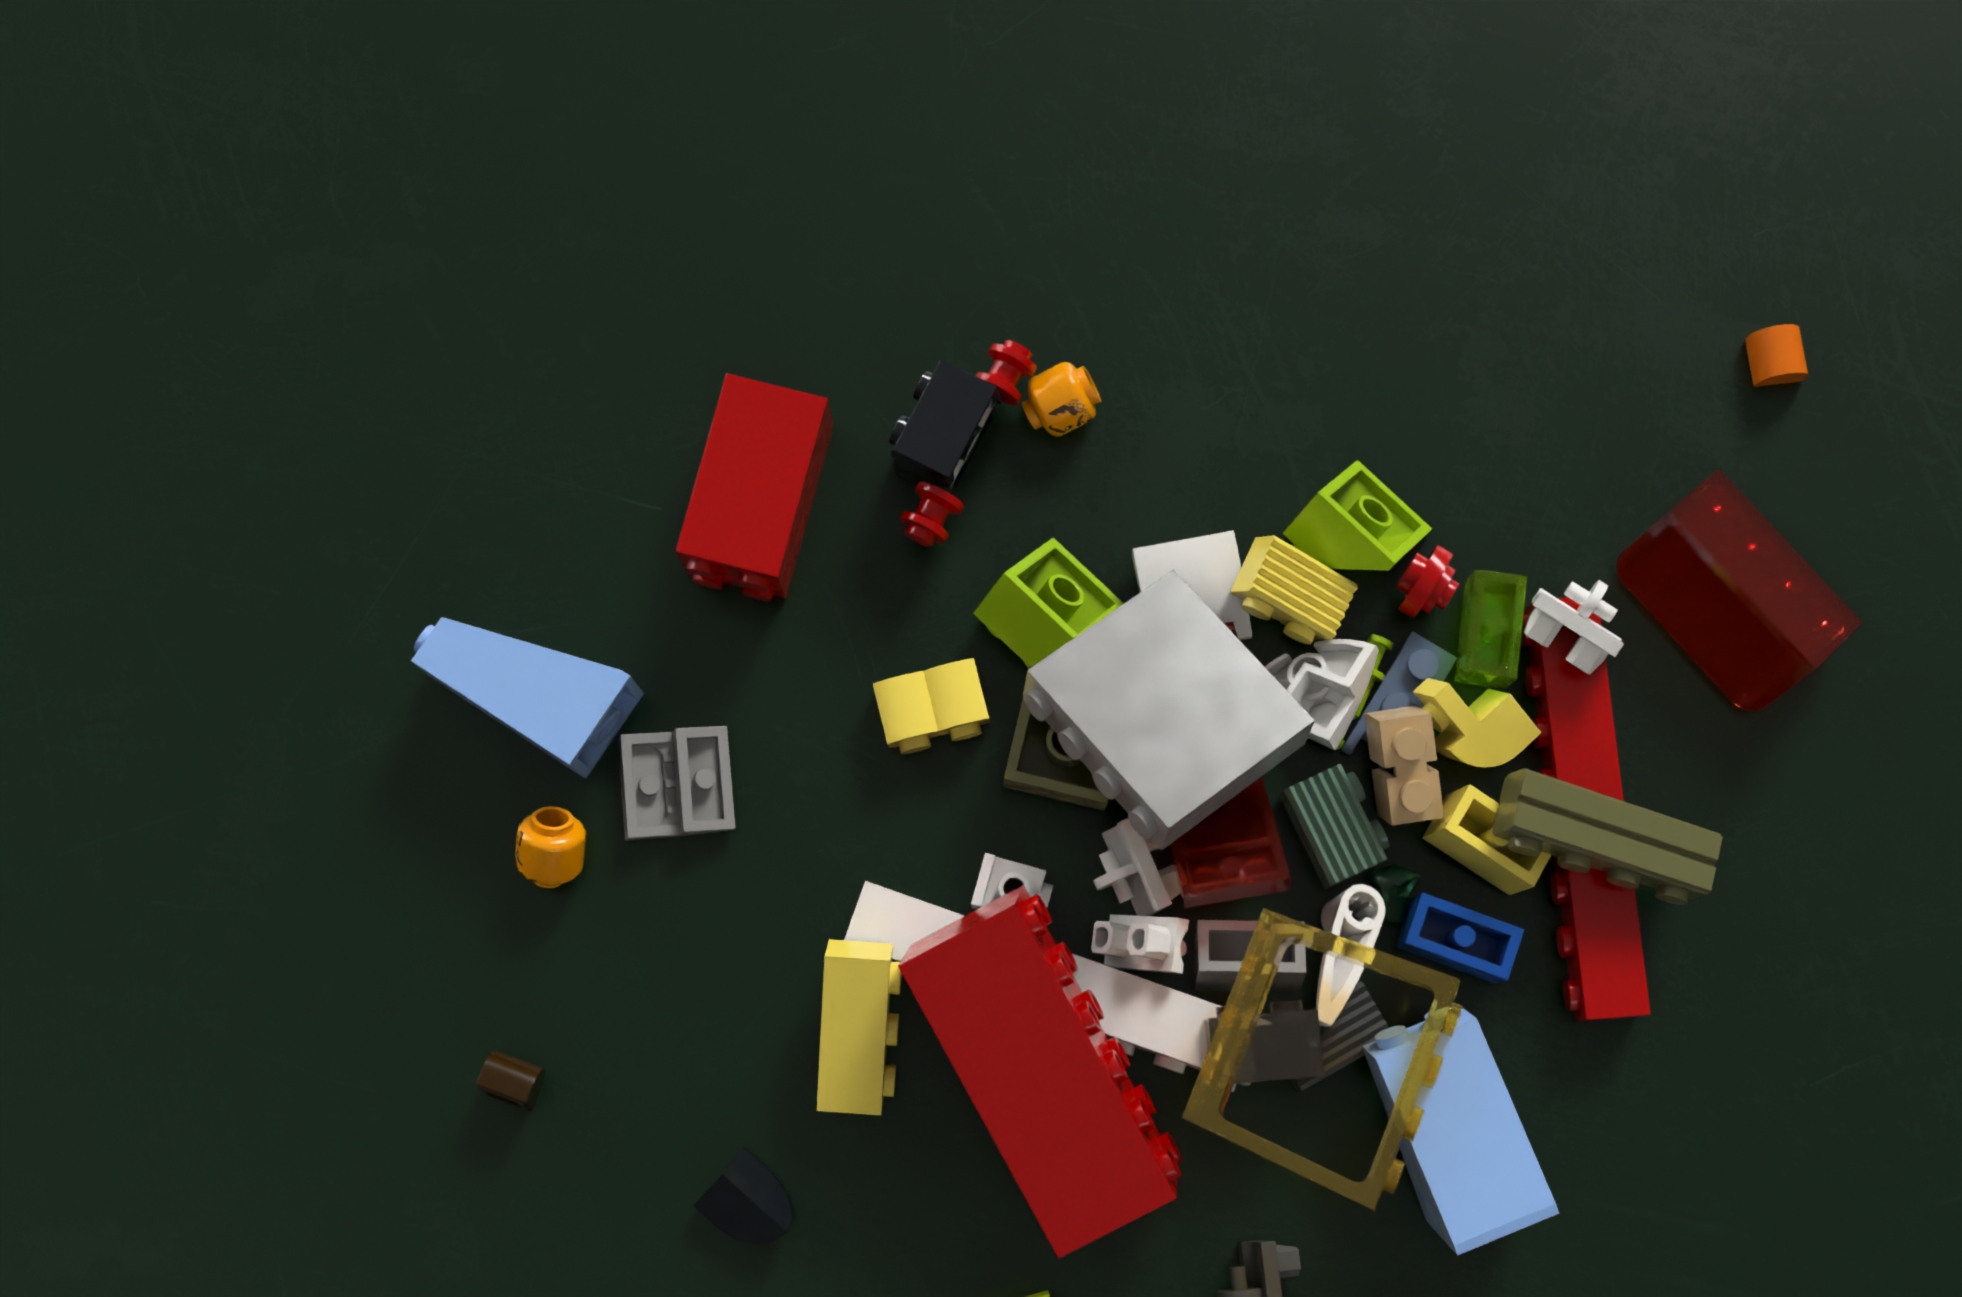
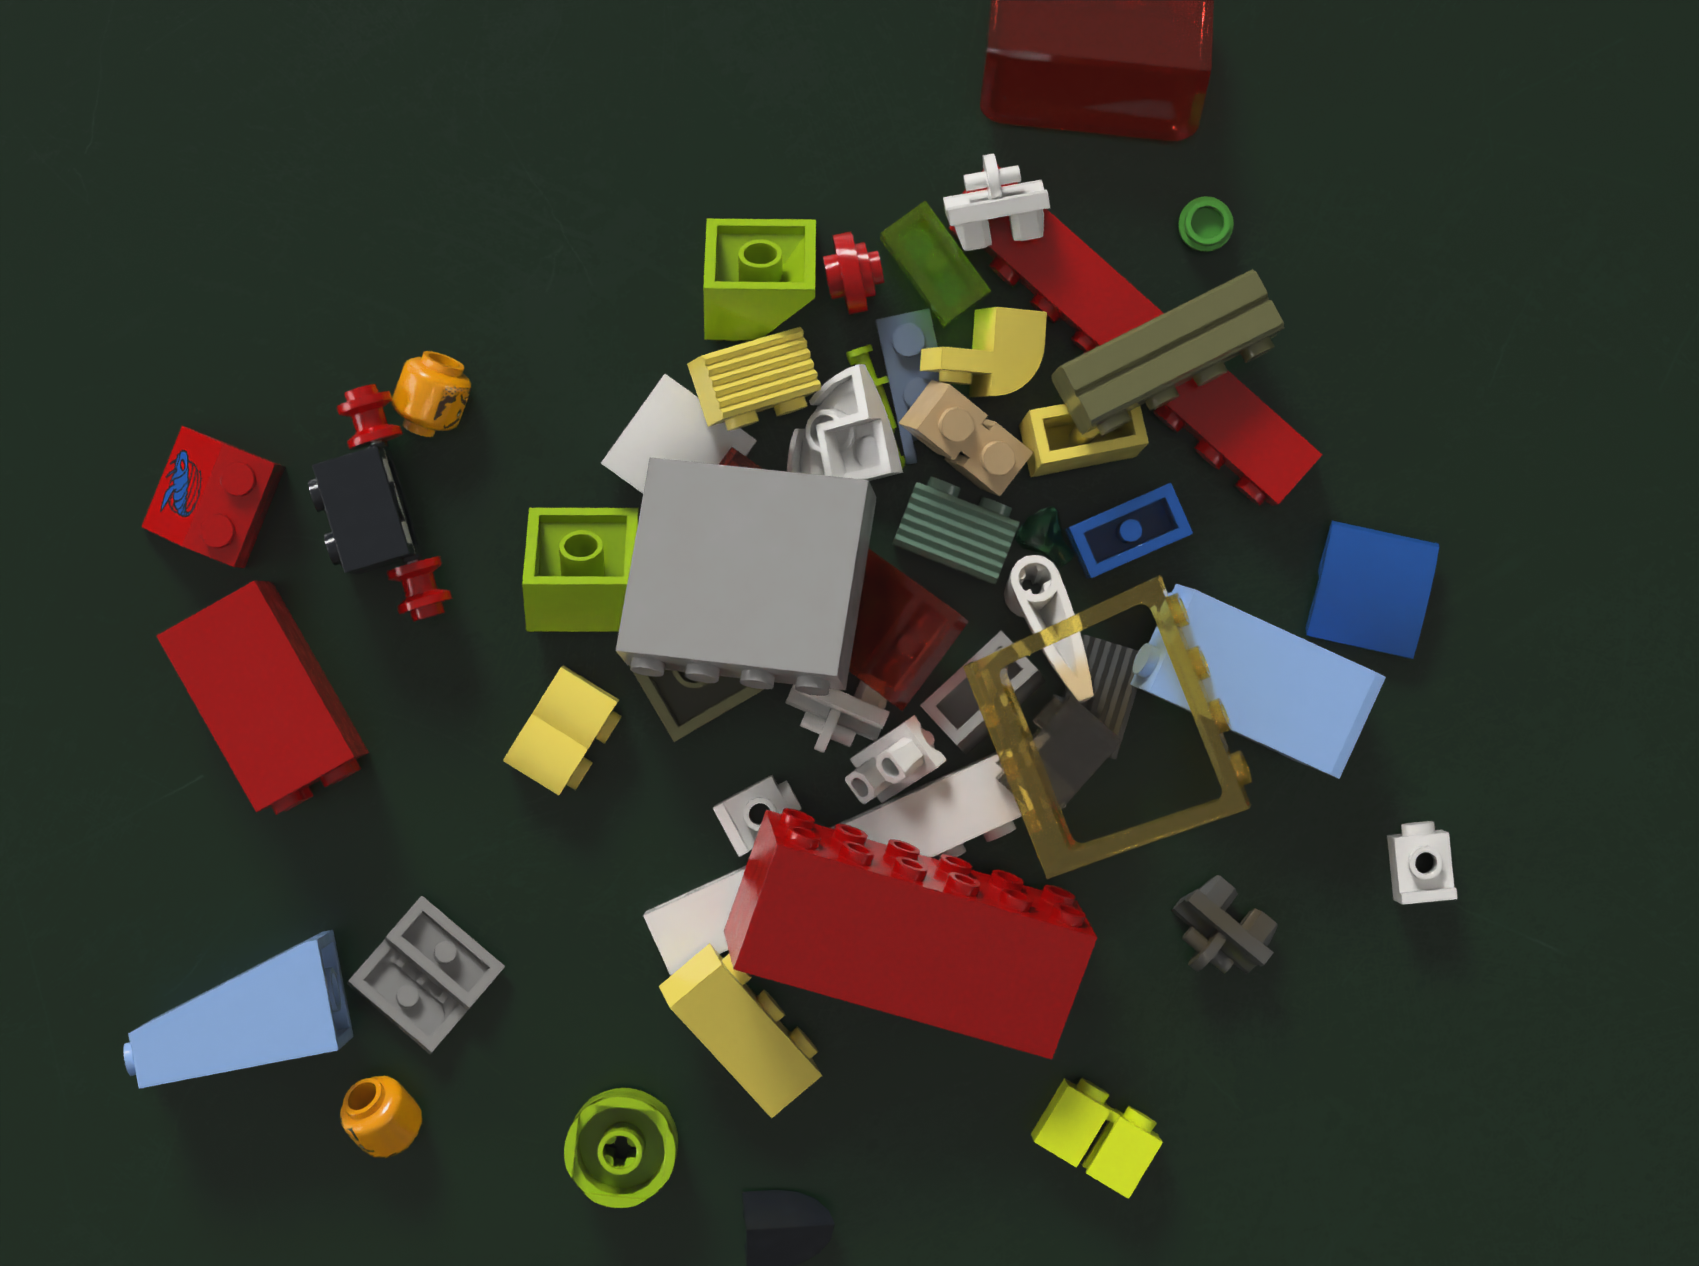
camera: 40 degrees left, 10 degrees up
none -> red slope [142,426,285,568]
none -> lime brick [564,1088,678,1208]
none -> bright green plate [1178,196,1234,252]
none -> blue slope [1305,520,1440,659]

